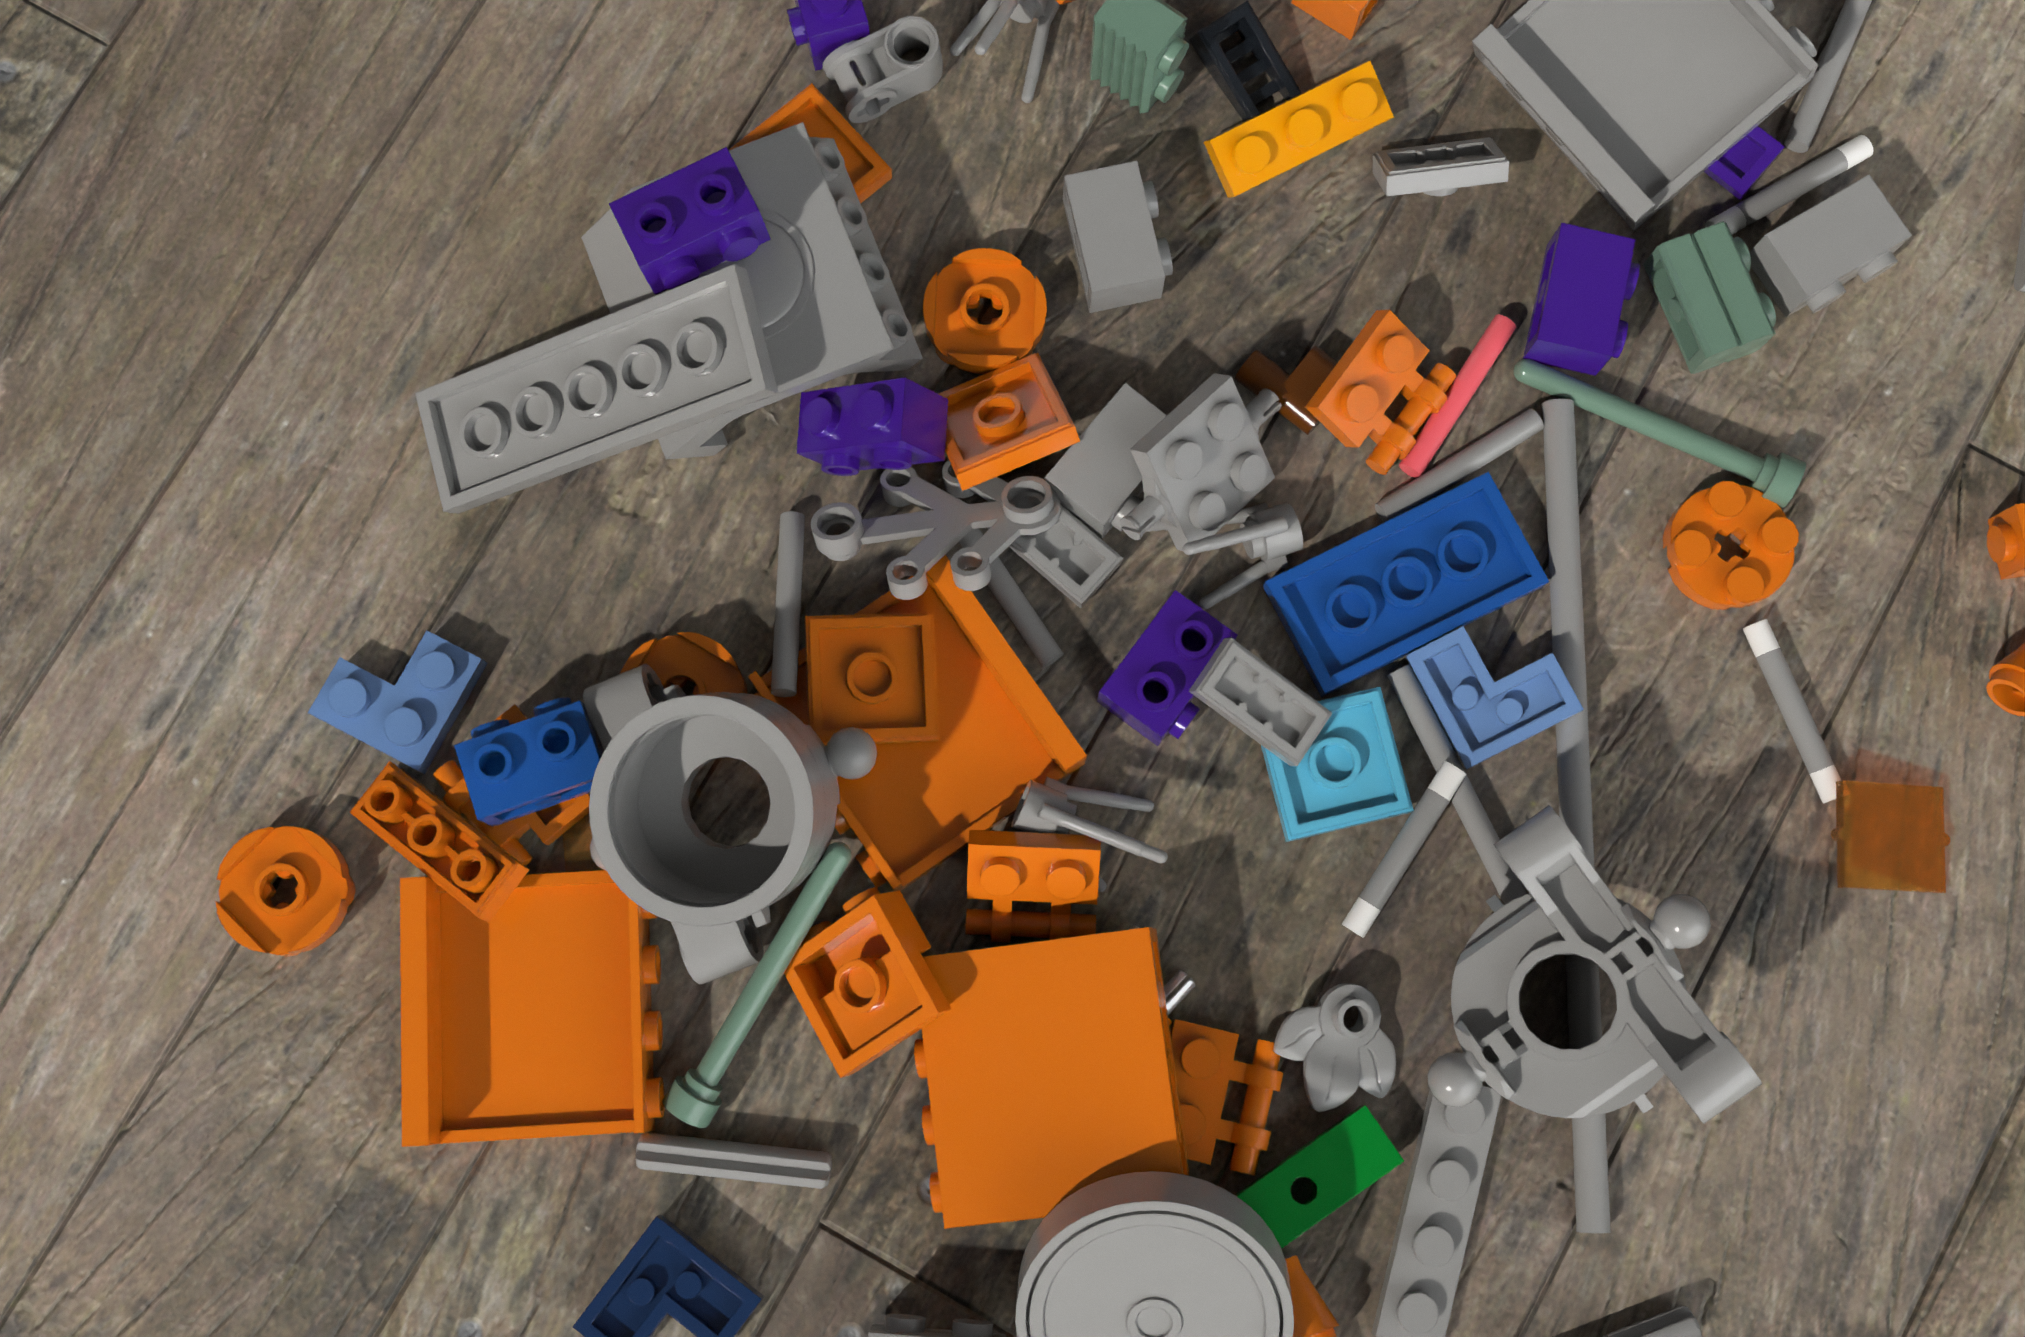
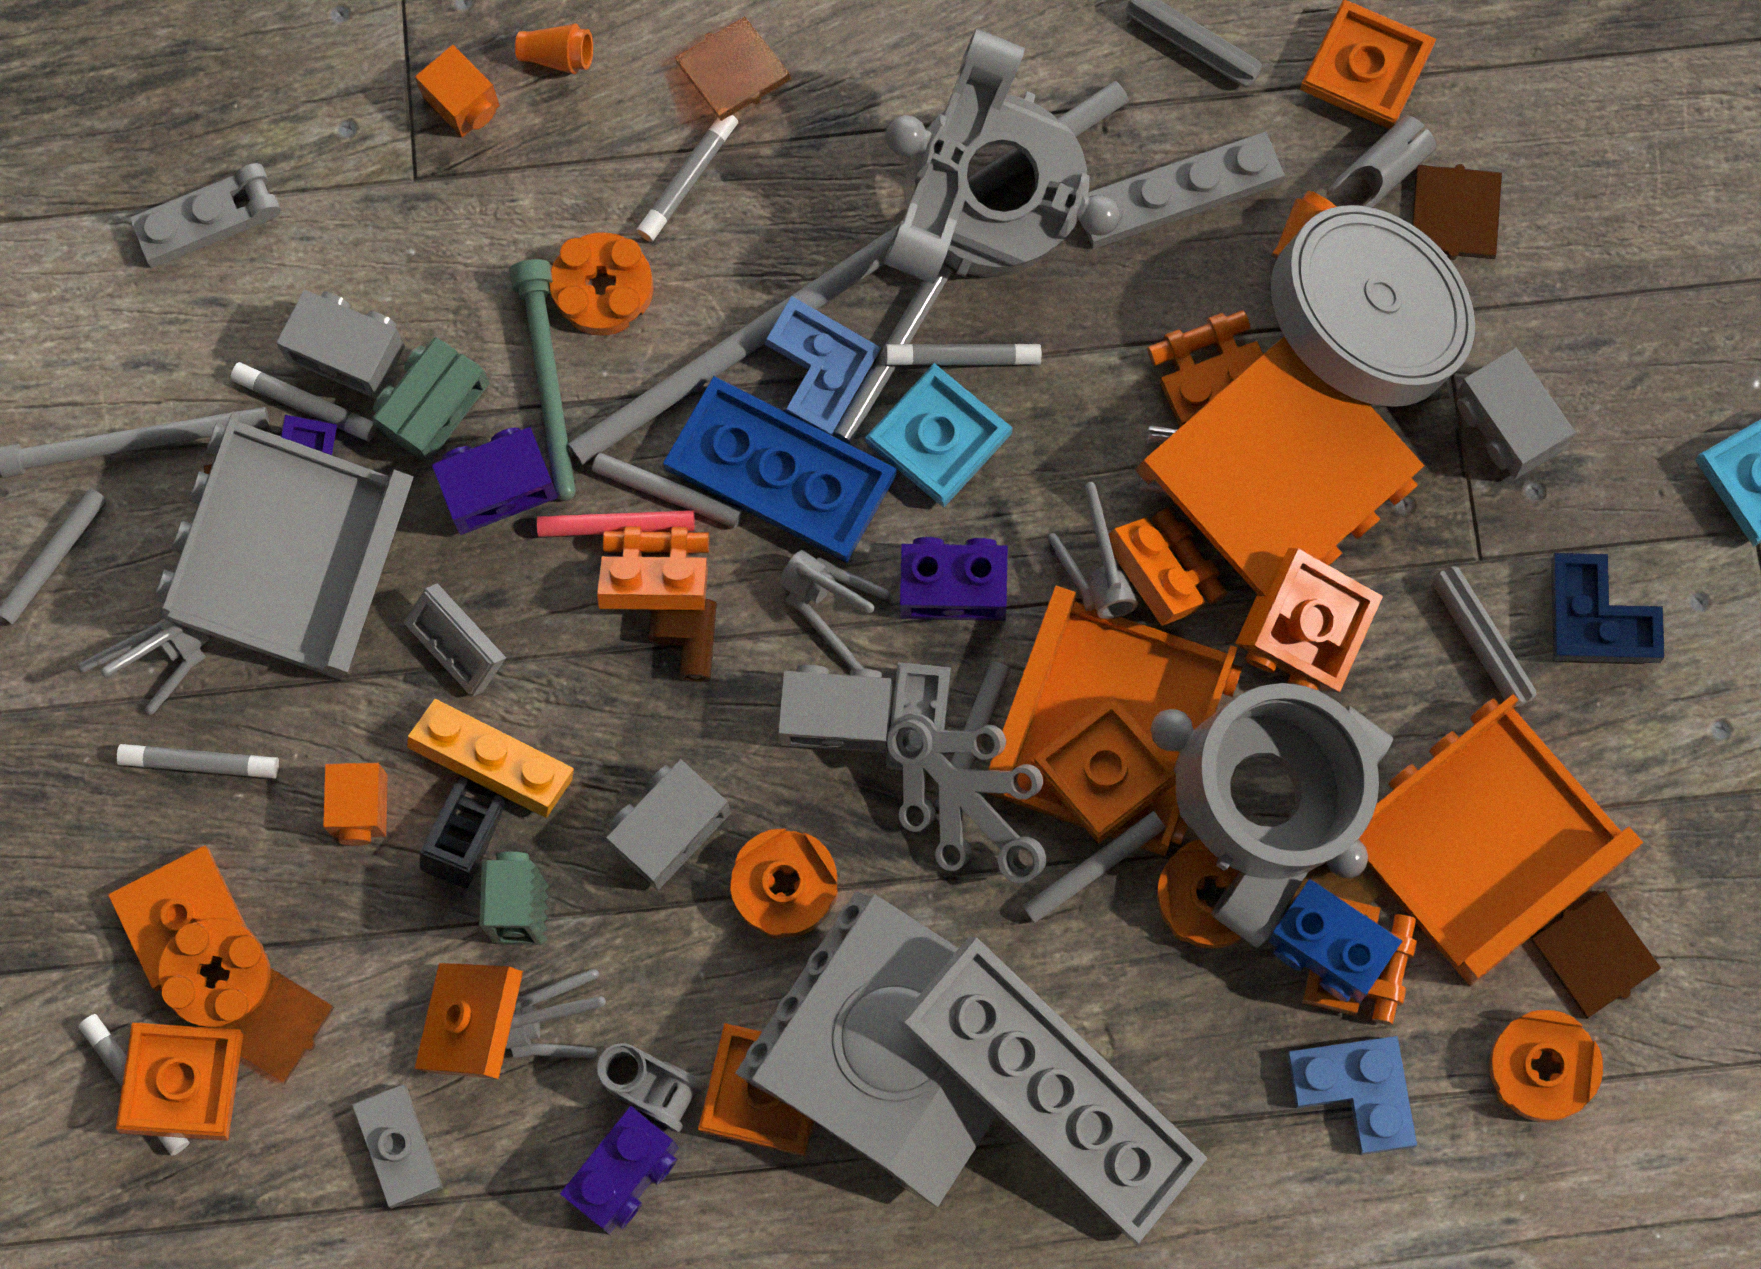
camera: 120 degrees left, 5 degrees down
orange tile [350,761,530,923] -> none
dark purple brick [609,147,771,295] -> none
sand green piece [662,842,852,1128] -> none
dark purple brick [797,377,948,476] -> none
orange plate [939,352,1080,491] -> none
light grey plate [1120,373,1282,551] -> none
light grey plate [1189,638,1332,766] -> none
green tile [1235,1105,1404,1249] -> none
light grey plate [1273,983,1396,1112] -> none
none -> reddish brown piece [1531,890,1661,1019]

